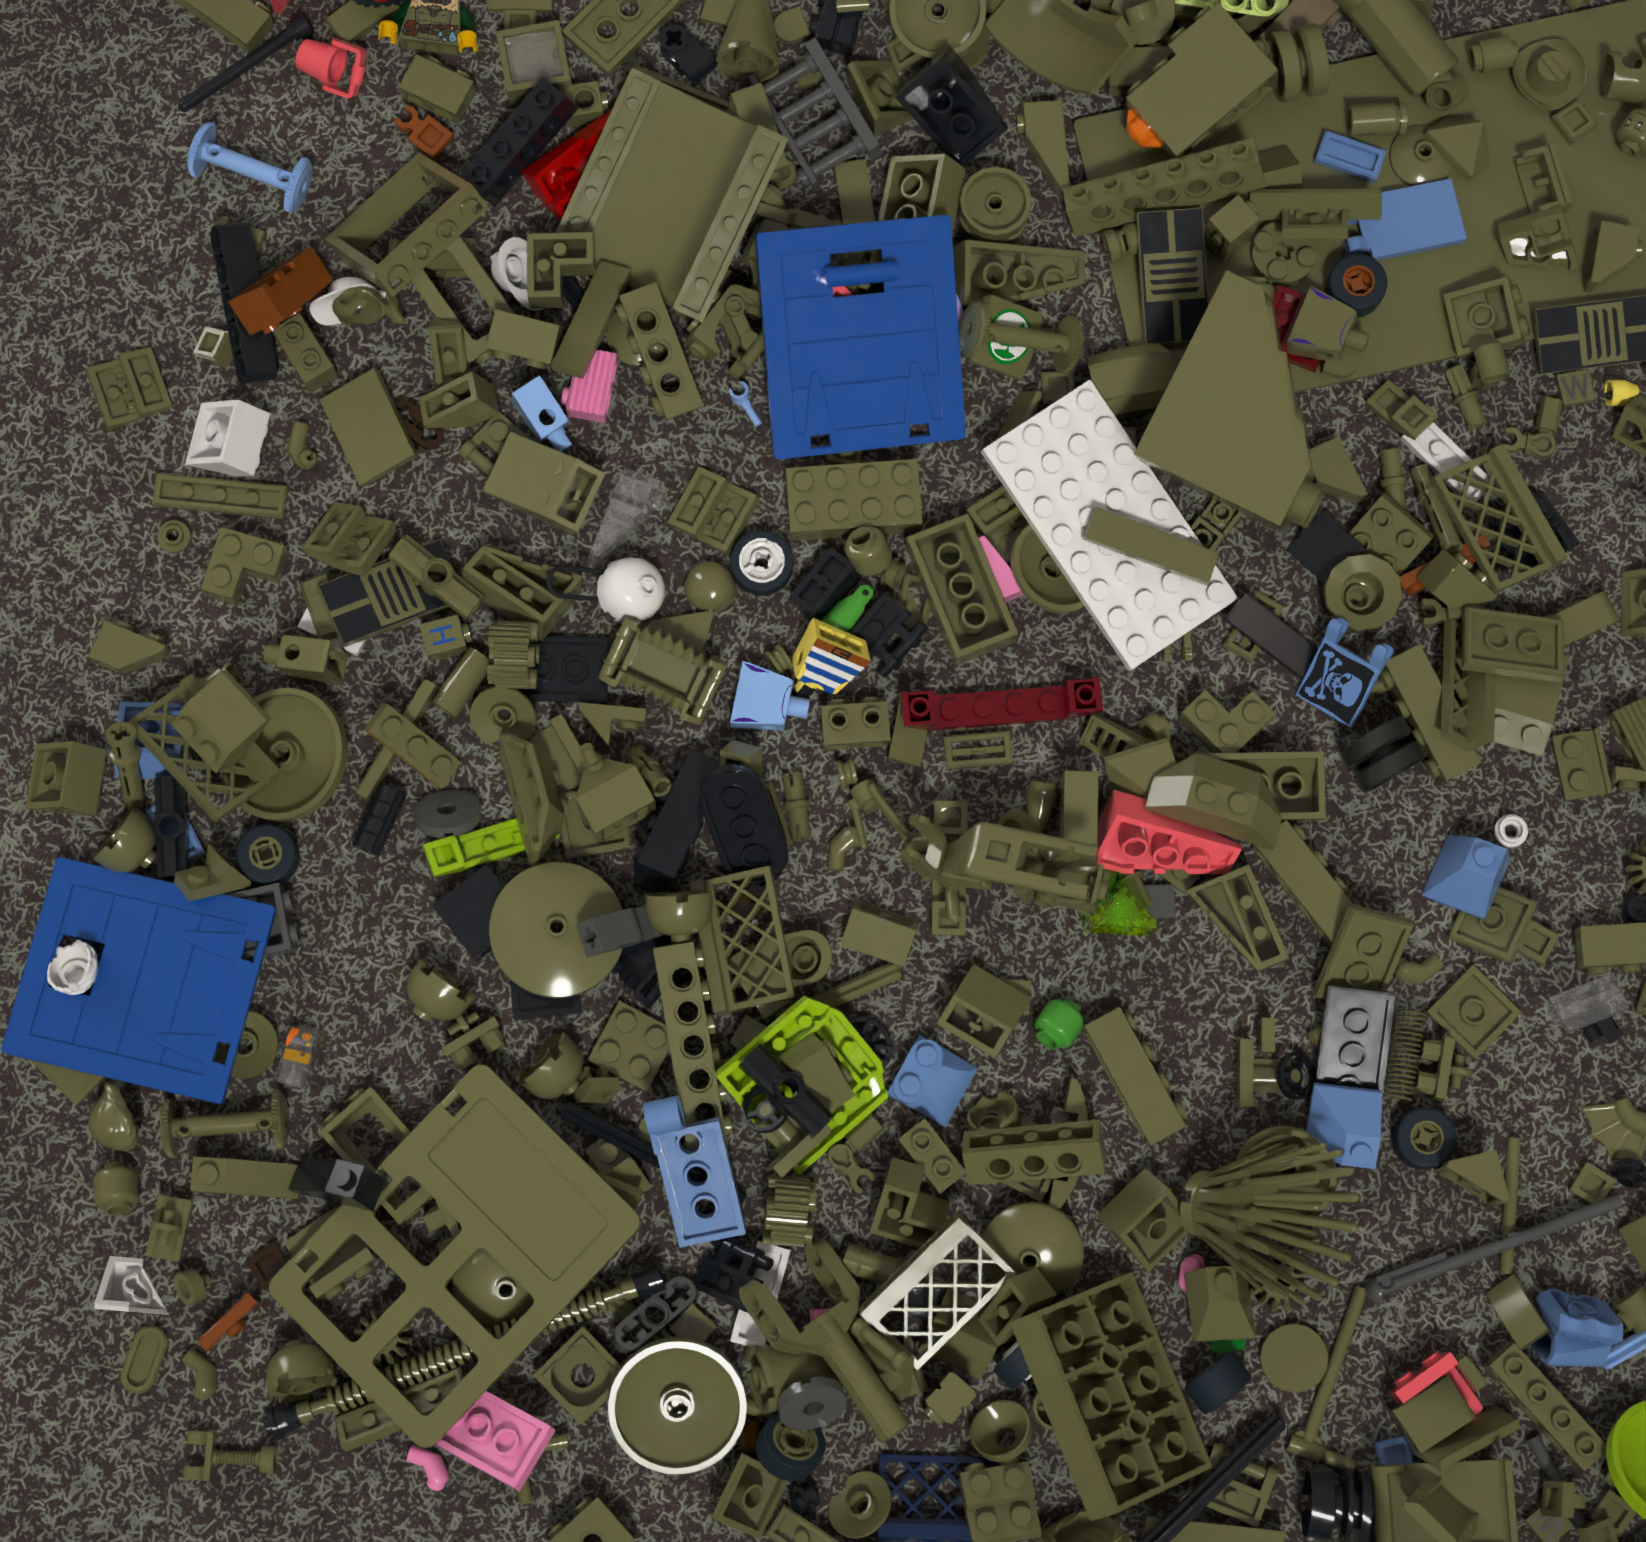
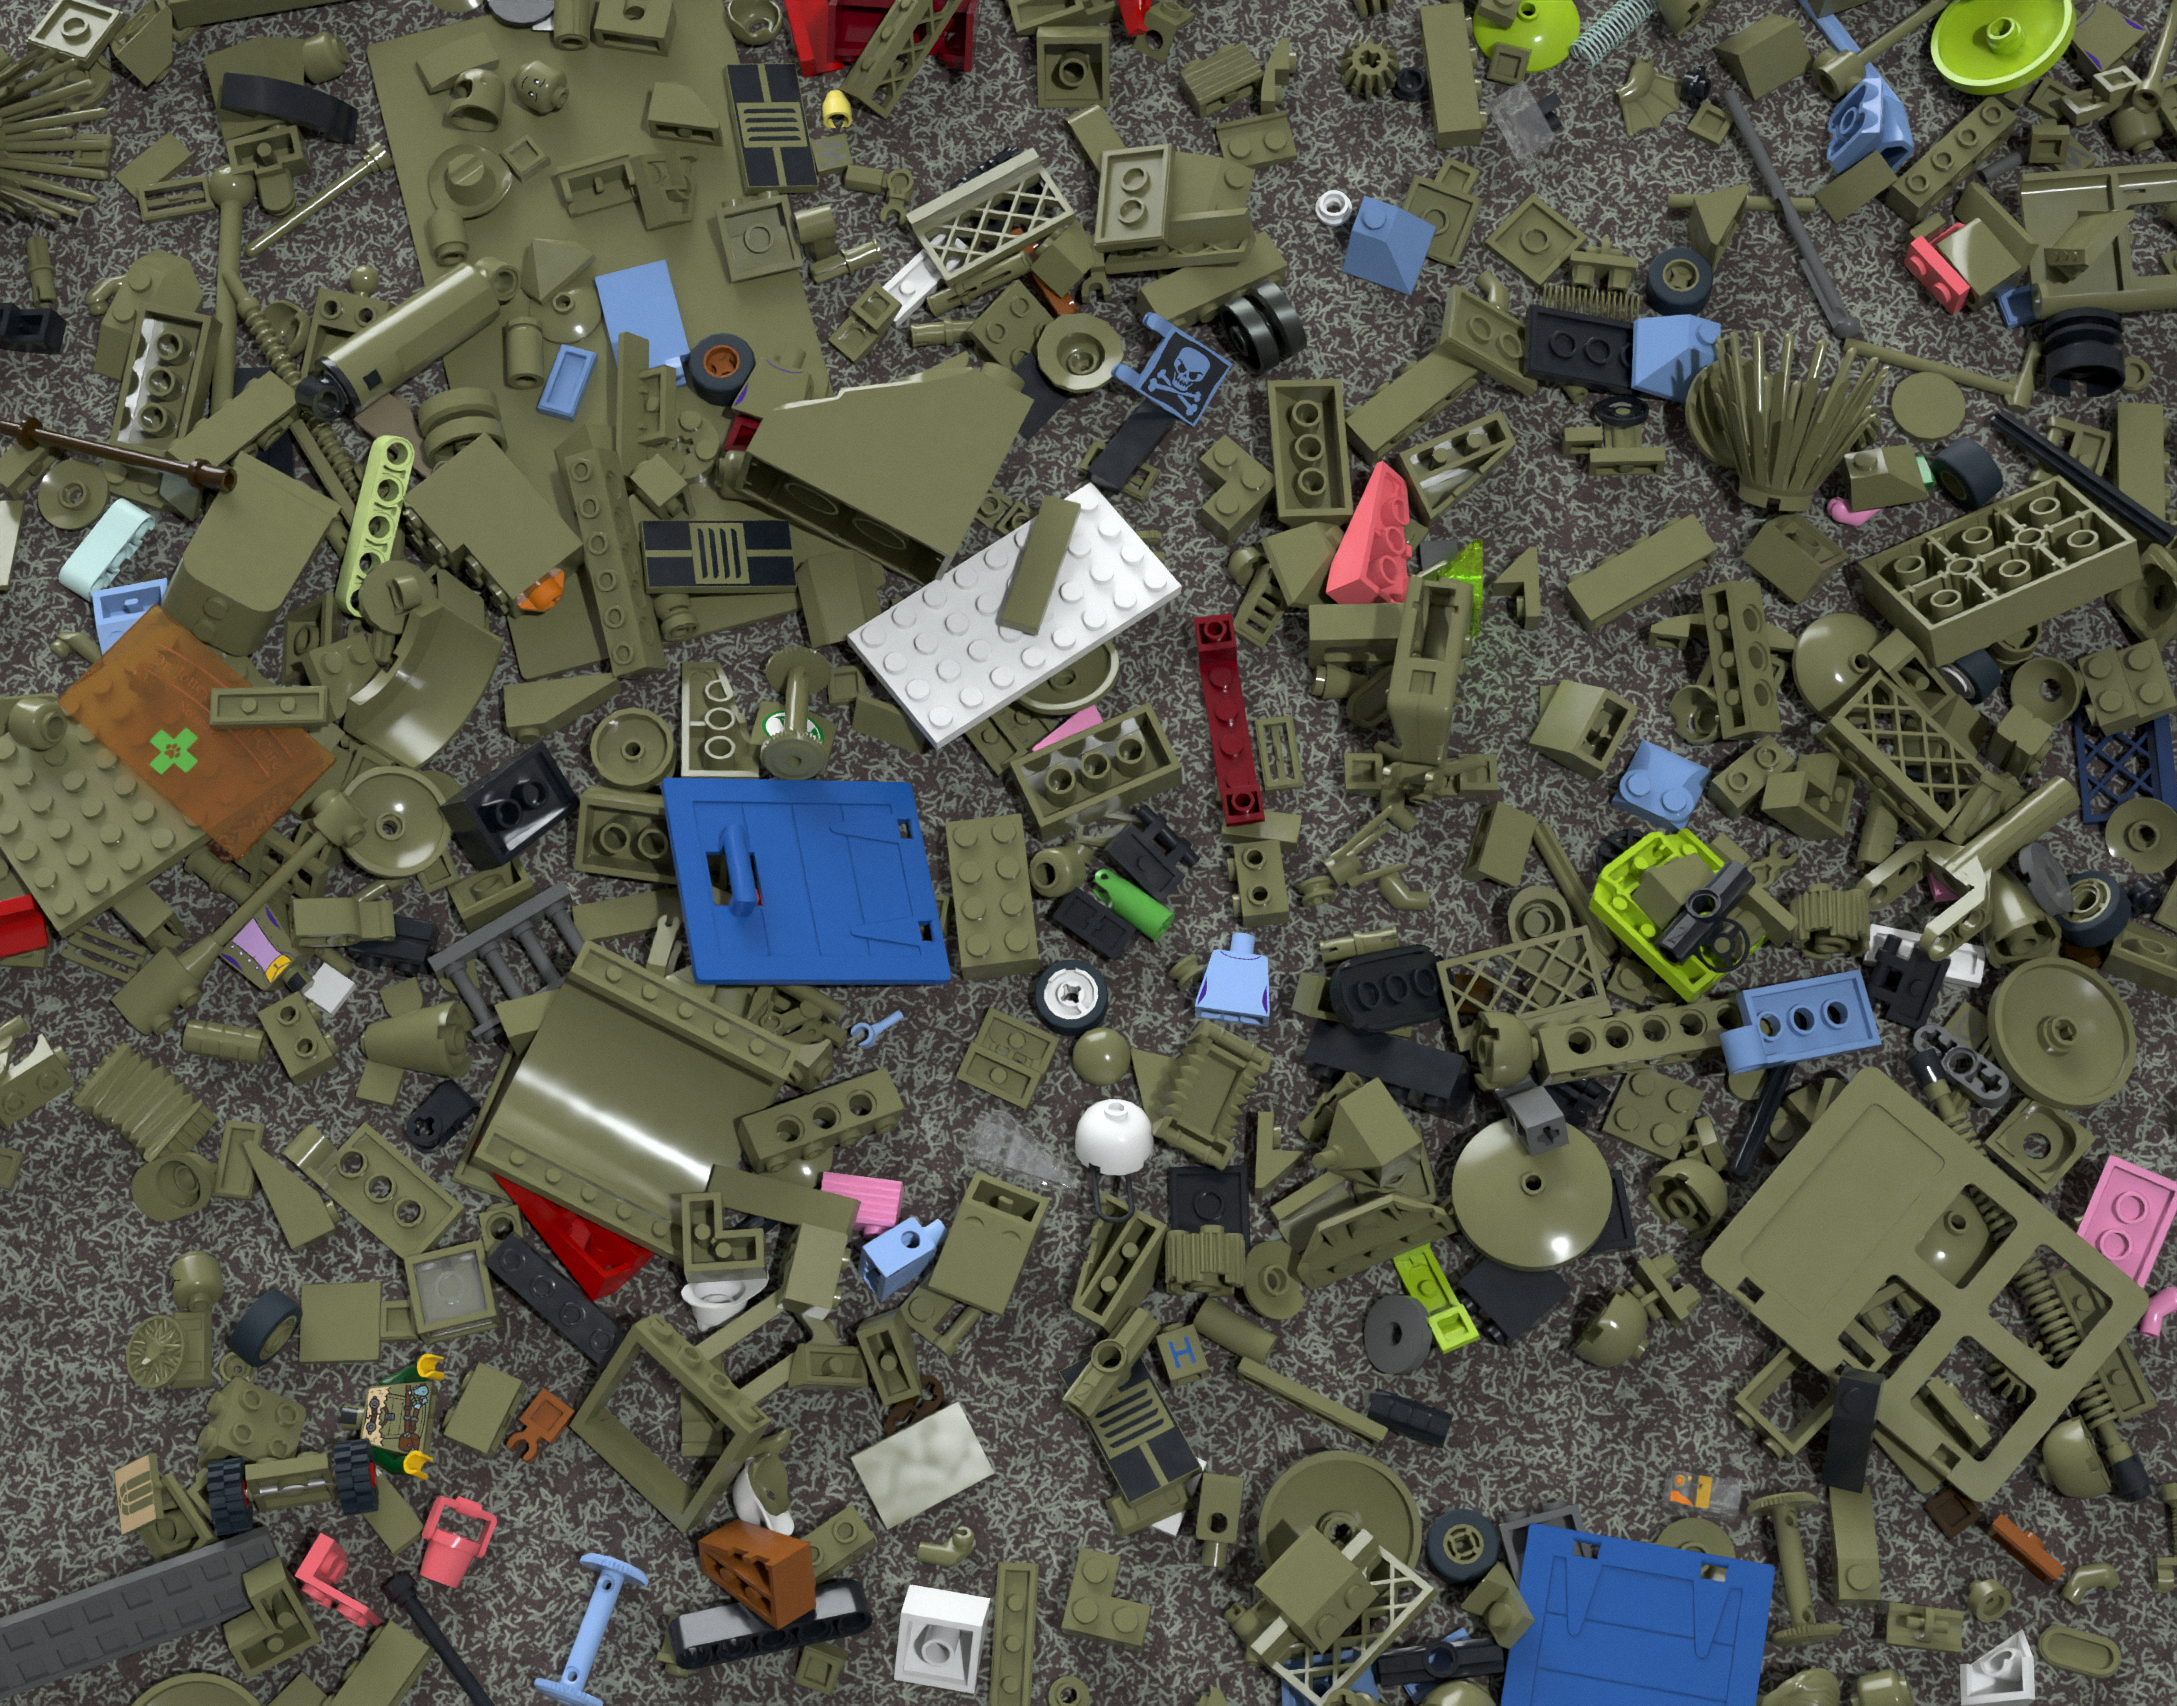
camera: 85 degrees left, 10 degrees down
olive slope [302,502,397,576] -> none
olive plate [363,703,461,789] -> none
torso [792,618,870,698] -> none
bright green head [1034,999,1085,1050] -> none
olive wedge [1144,753,1282,850] -> none
none -> olive slope [1491,547,1541,630]

